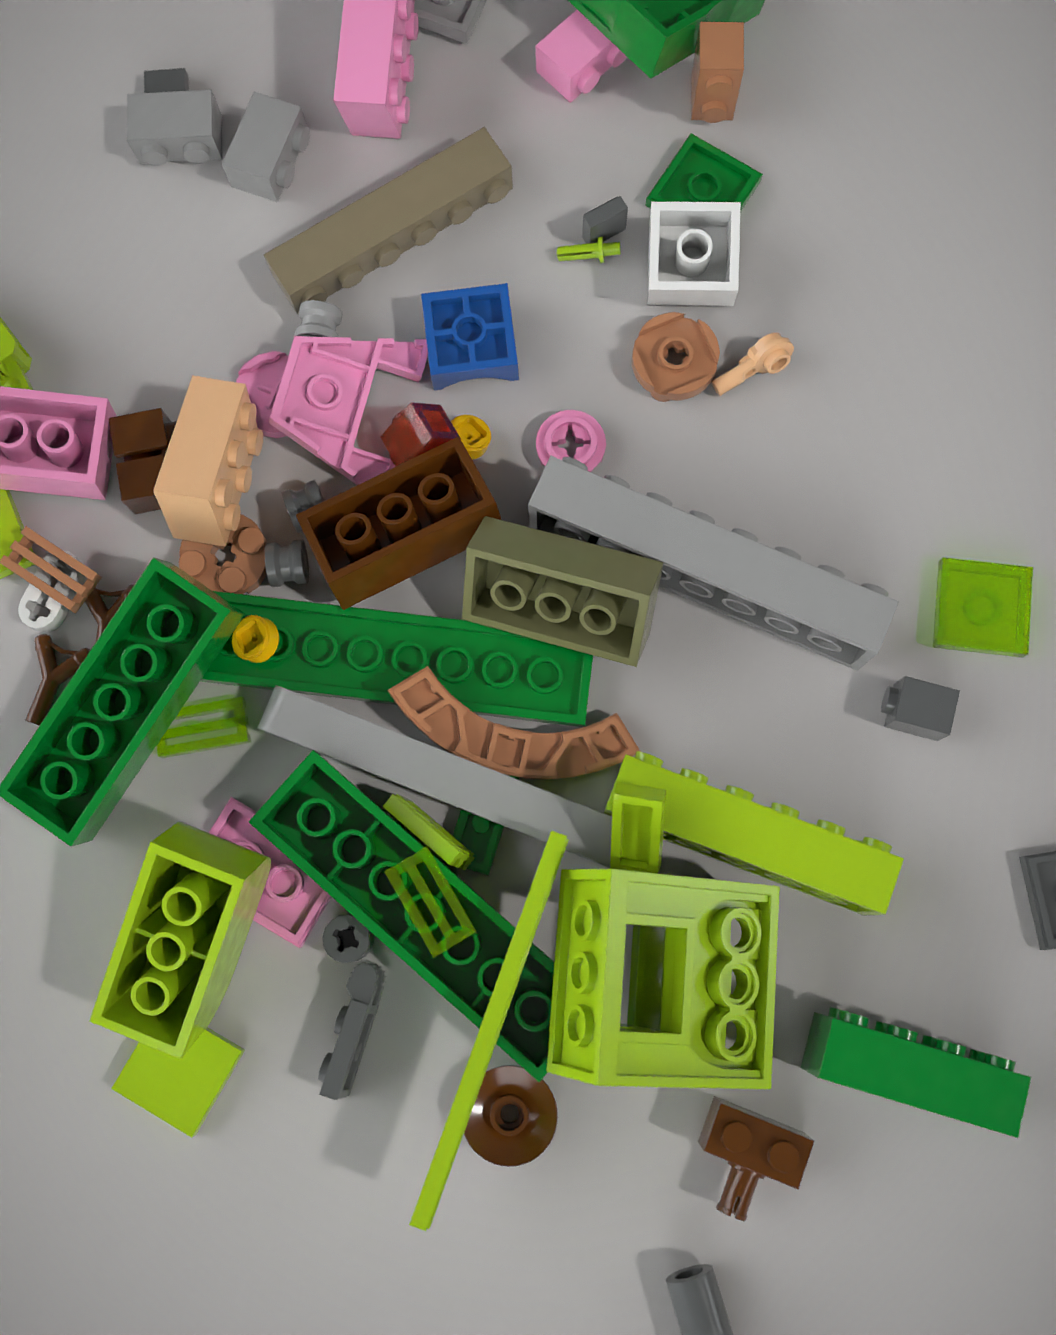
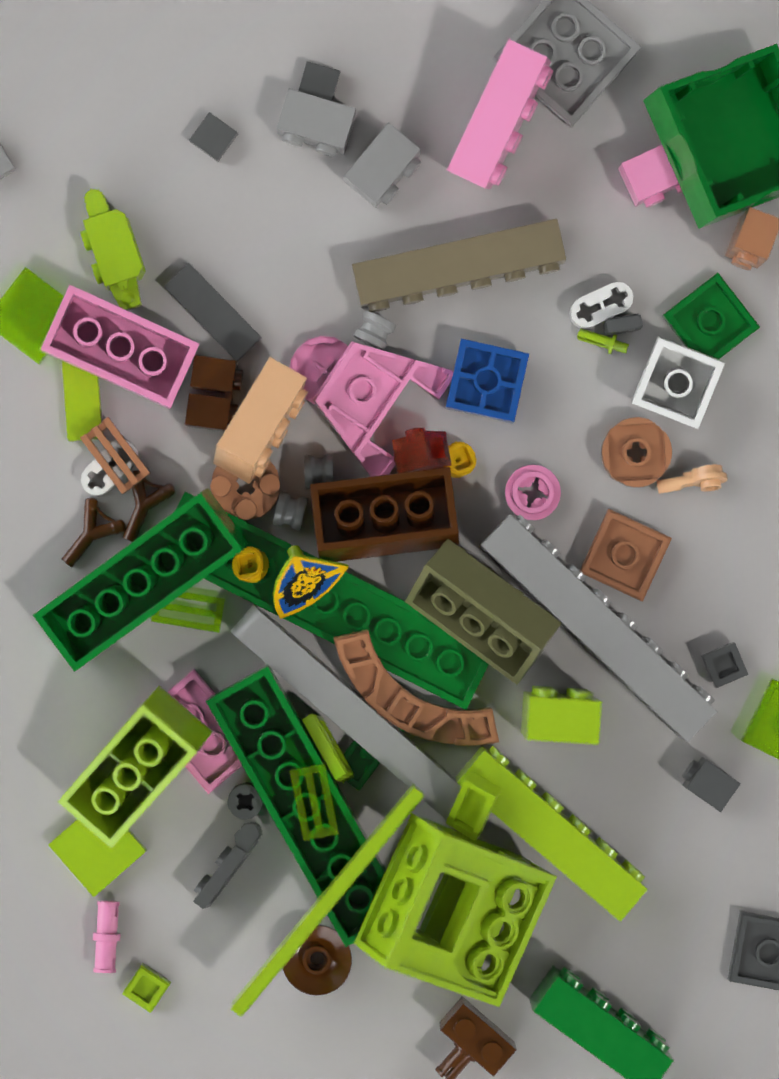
camera: 20 degrees right, 10 degrees up
none -> bright pink pin [93,901,121,973]
none -> lime tile [122,963,171,1013]
none -> dark grey tile [164,263,262,362]
none -> dark grey tile [189,112,238,162]
none -> shield [273,545,349,619]
none -> lime brick [521,685,602,745]
none -> white beam [569,282,634,329]
none -> nougat plate [579,509,672,602]
none -> dark grey plate [701,642,749,688]

